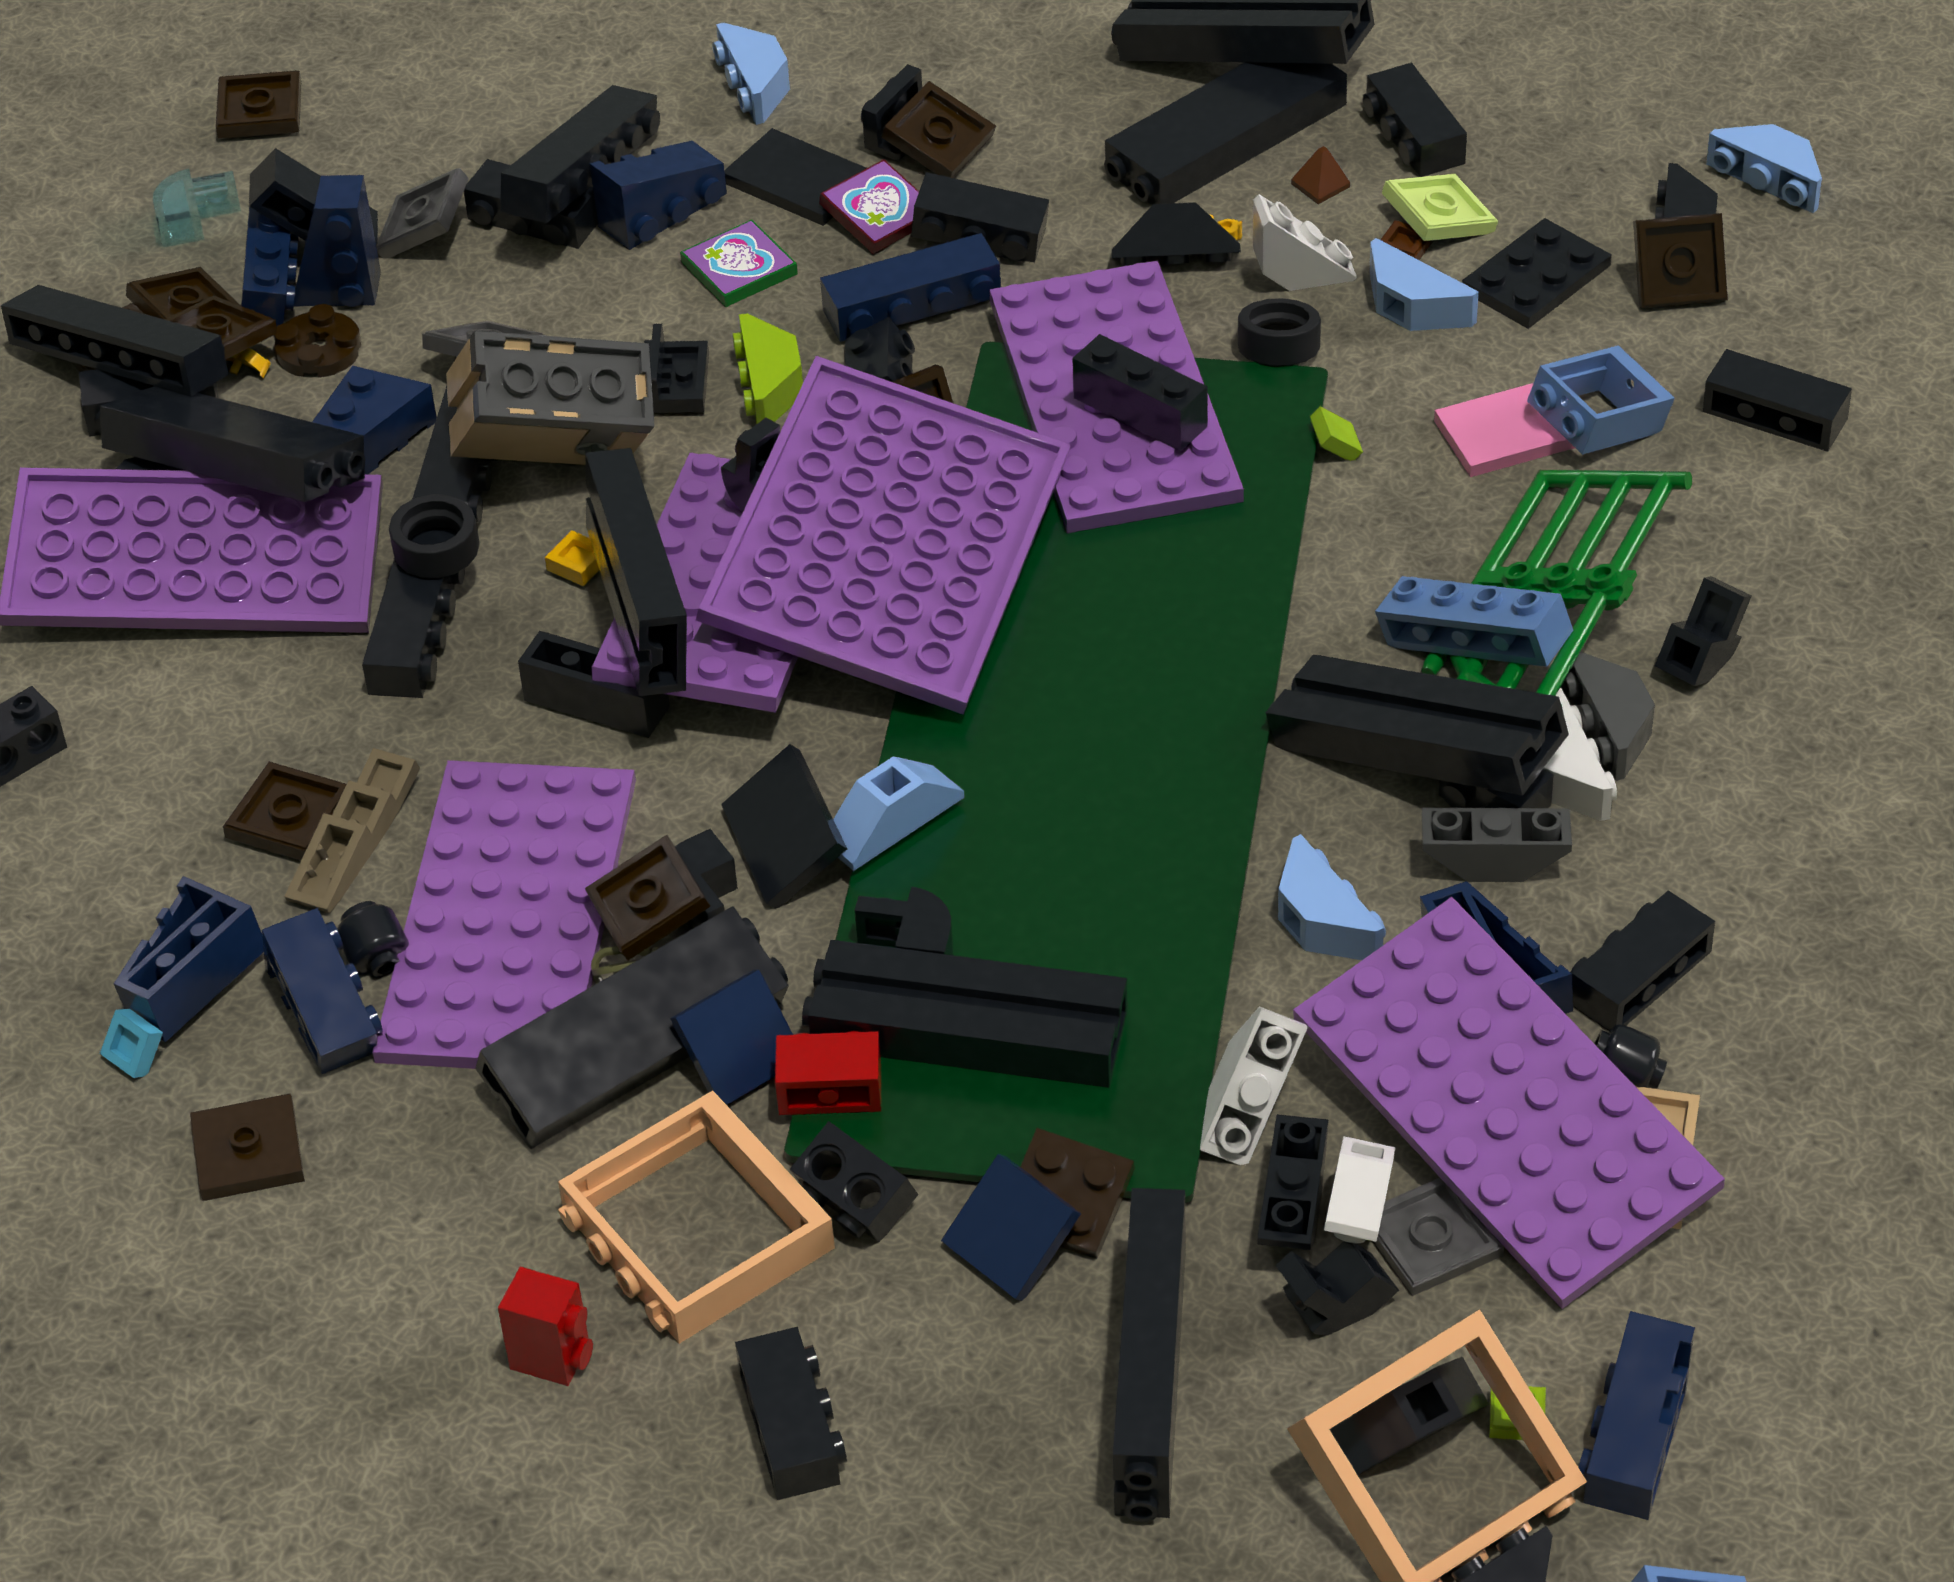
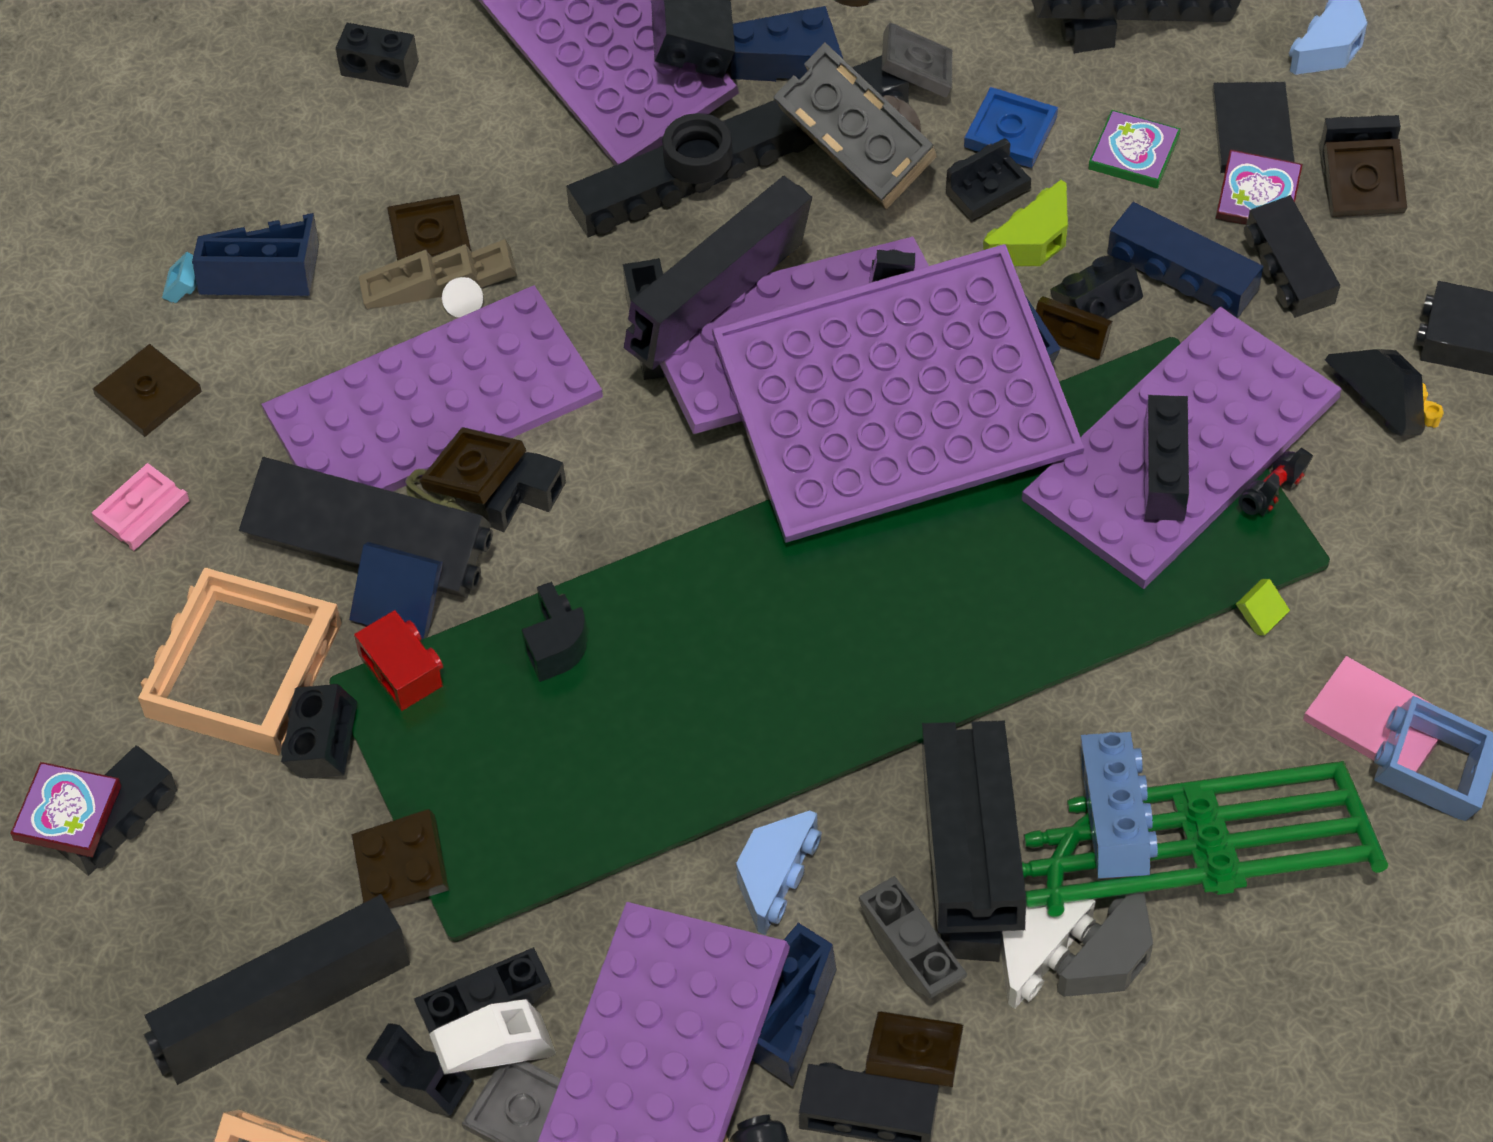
camera: 55 degrees right, 10 degrees up
dark blue wedge [262,908,383,1074] -> none
black head [337,901,409,977] -> none
red brick [498,1266,593,1386] -> none
dark blue wedge [590,141,727,250] -> none
black tile [721,744,847,909] -> none
black brick [802,940,1128,1088] -> none
light blue slope [833,756,964,871] -> none
dark blue tile [941,1154,1081,1301] -> none
white slope [1200,1006,1308,1165] -> none
black tyre [1237,298,1321,366] -> none
white slope [1253,194,1357,291] -> none
light blue slope [1370,238,1478,331] -> none
black brick [1655,576,1752,686] -> none
none -> tile [10,762,121,857]
none -> bright pink plate [92,463,189,551]
none -> white sticker [442,277,483,317]
none -> dark brown plate [865,1011,963,1087]
none -> blue plate [964,87,1058,168]
none -> black piece [1239,447,1313,517]

